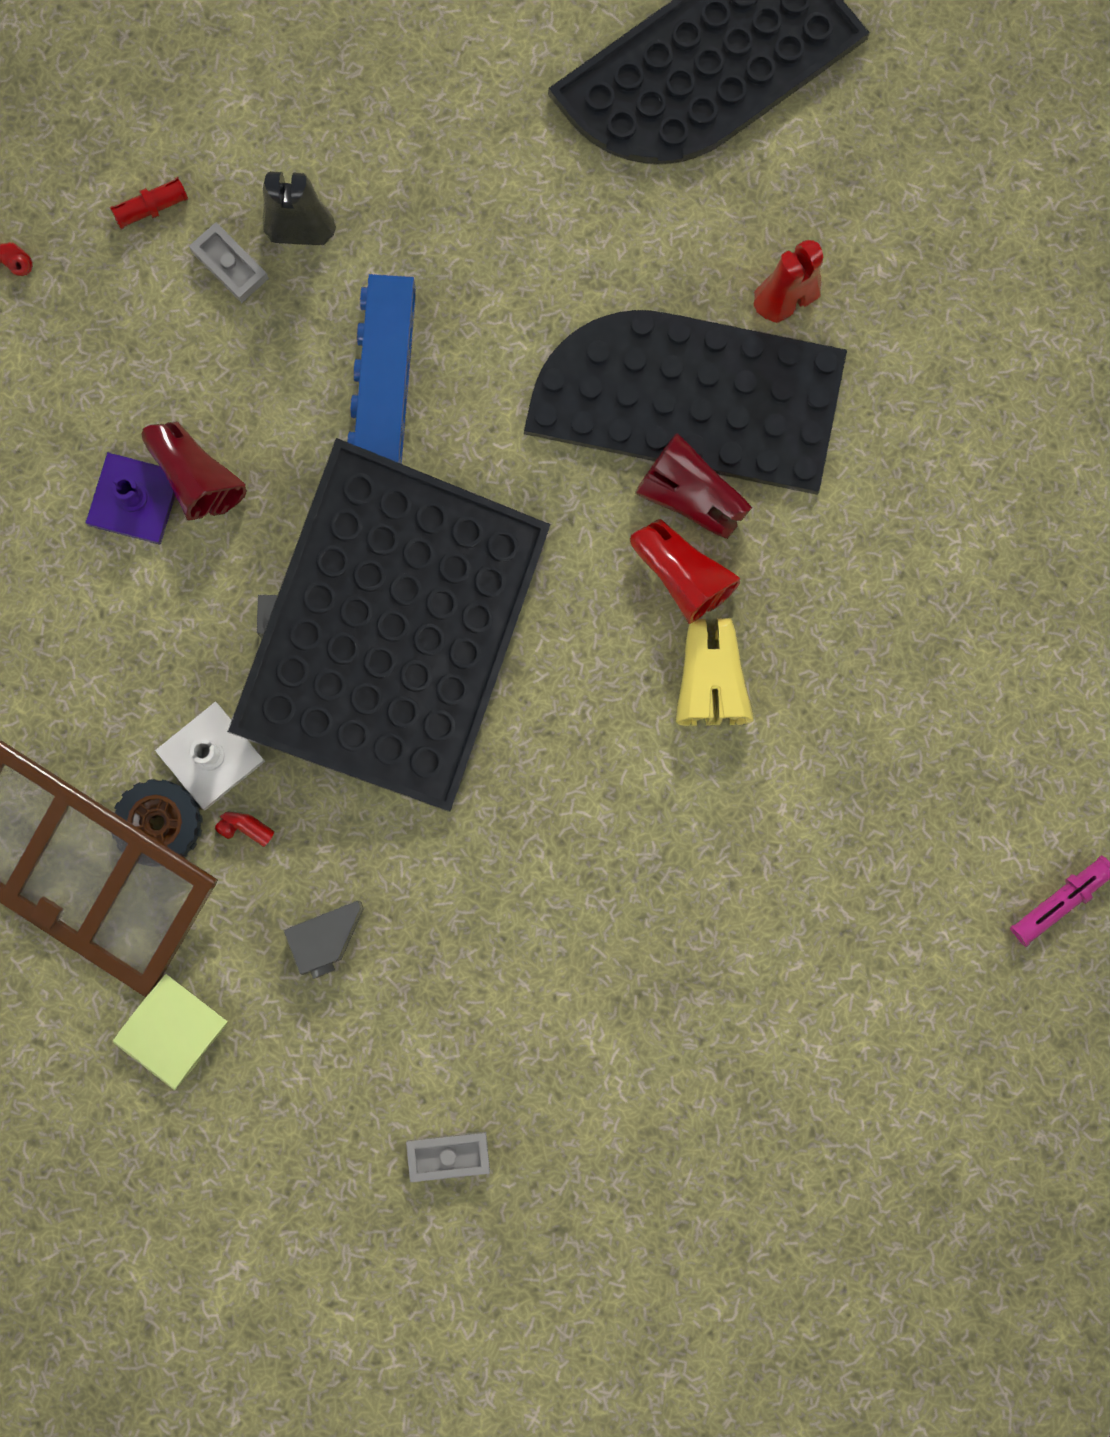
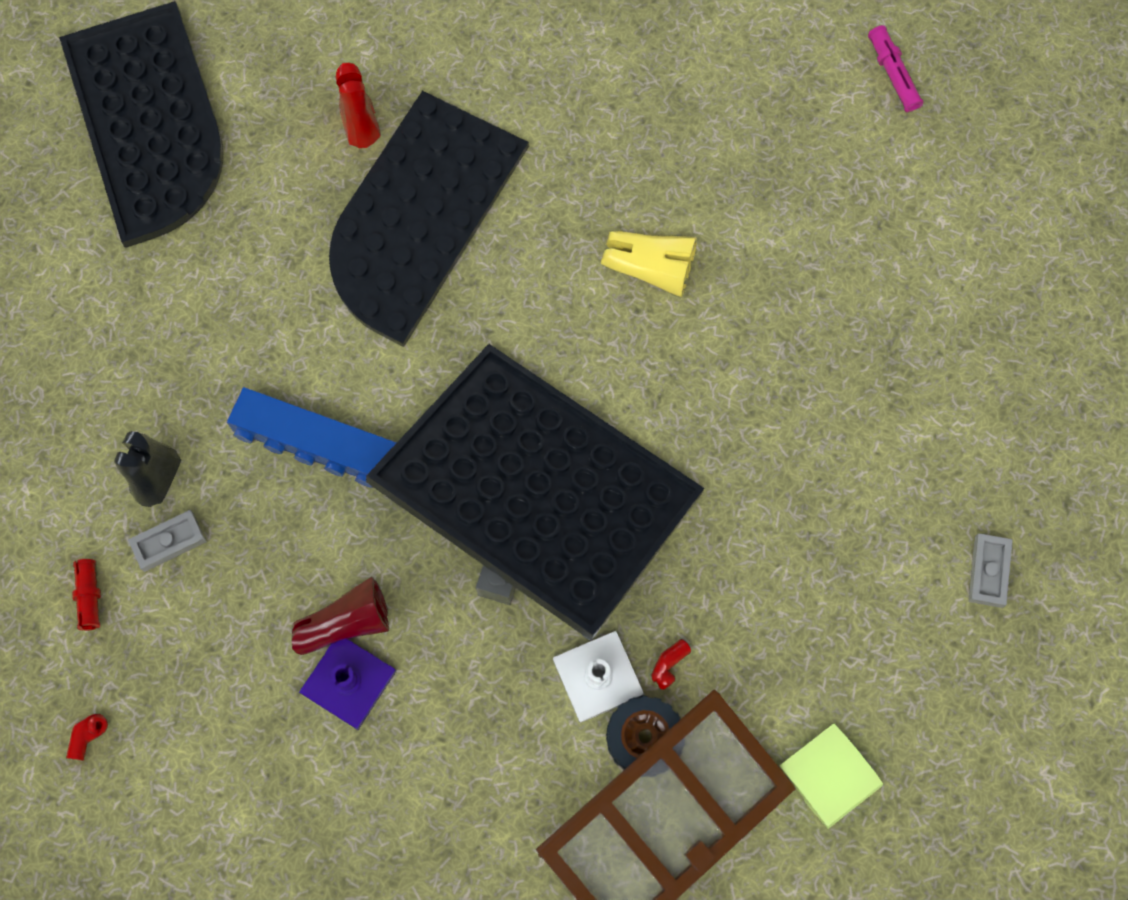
camera: 70 degrees left, 10 degrees down
dark grey slope [284,900,364,979] -> none
red piece [630,519,740,624] -> none
dark red piece [635,433,752,539] -> none

